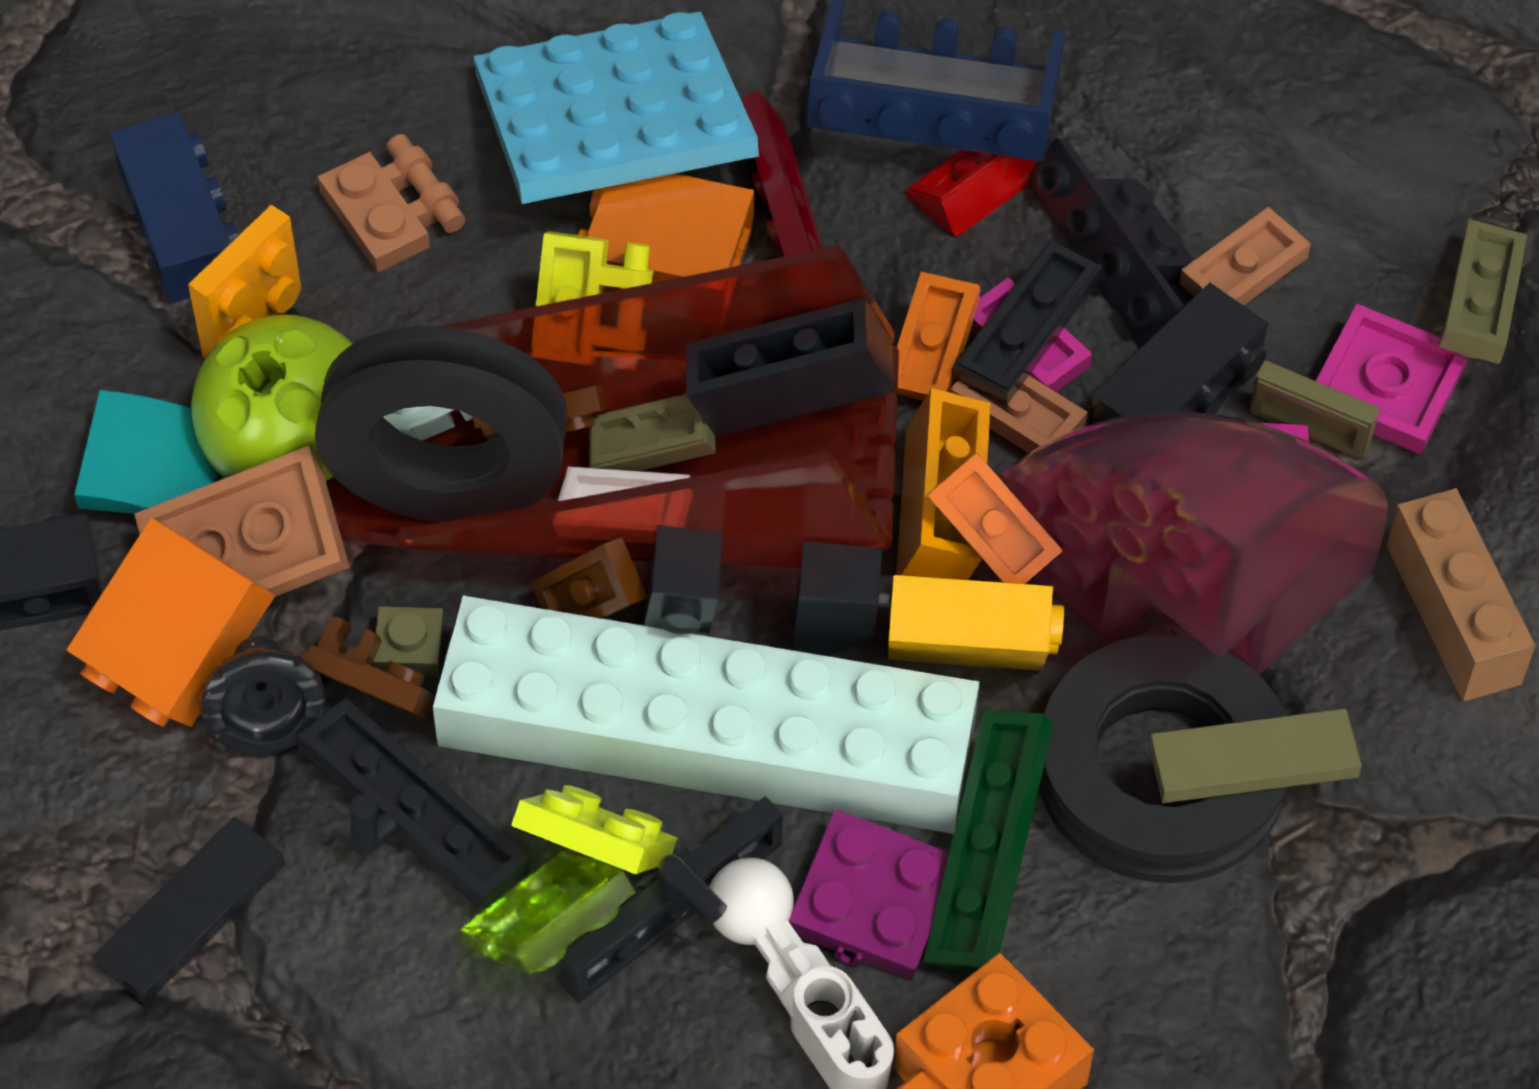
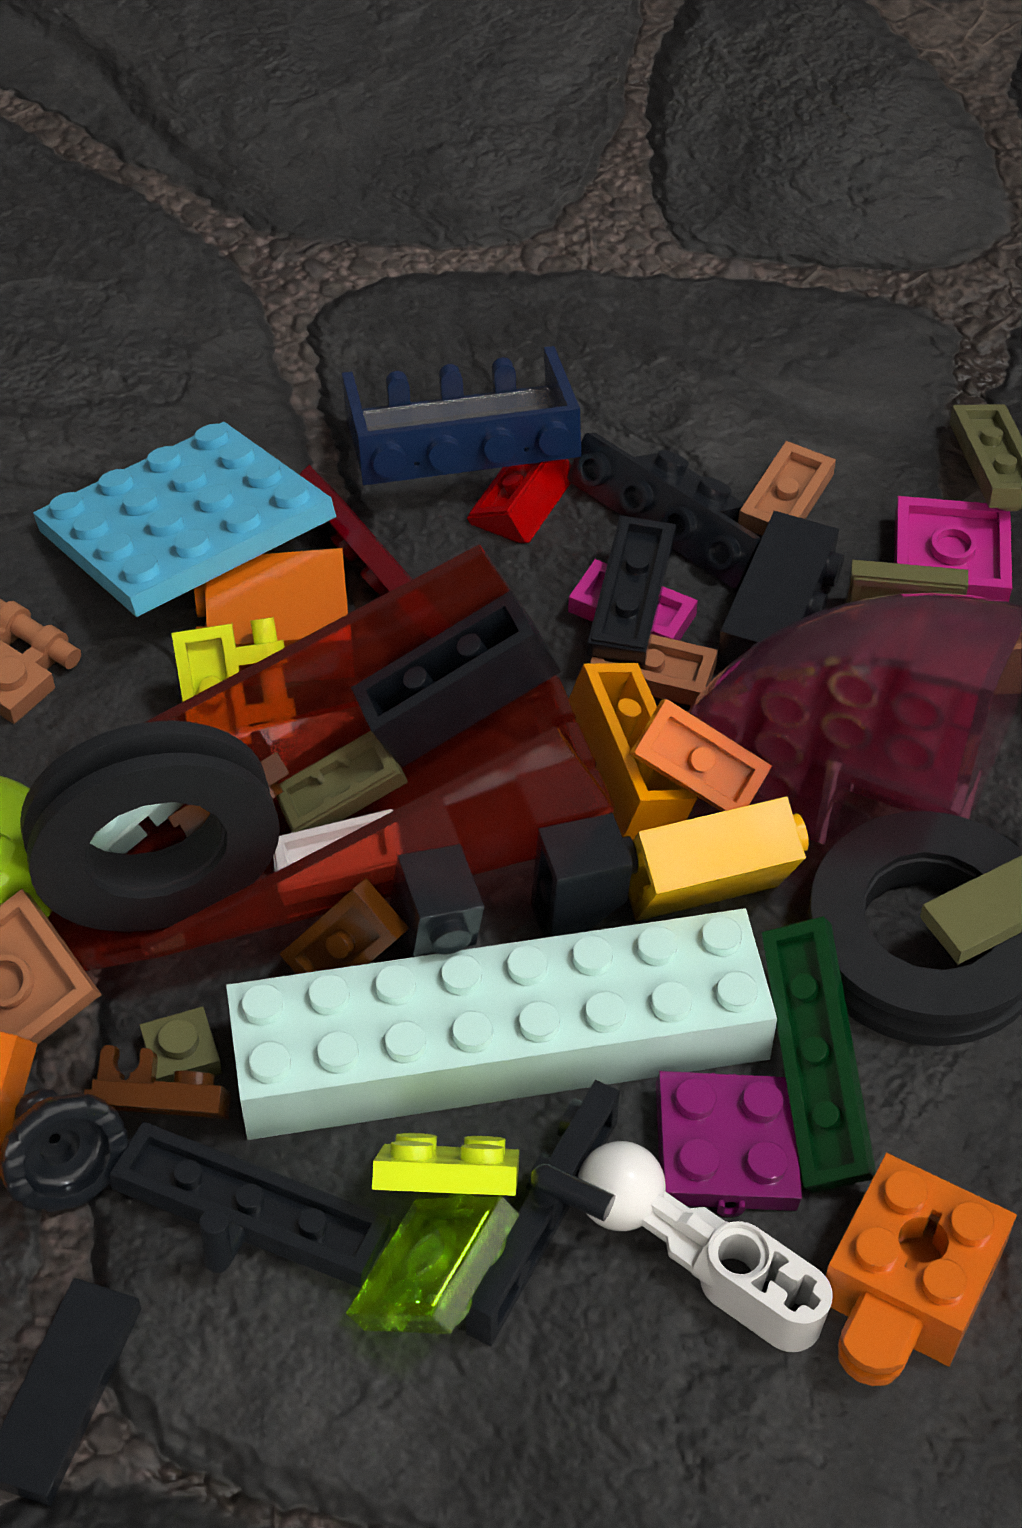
camera: 20 degrees left, 5 degrees down
orange plate [892,272,981,401] -> none

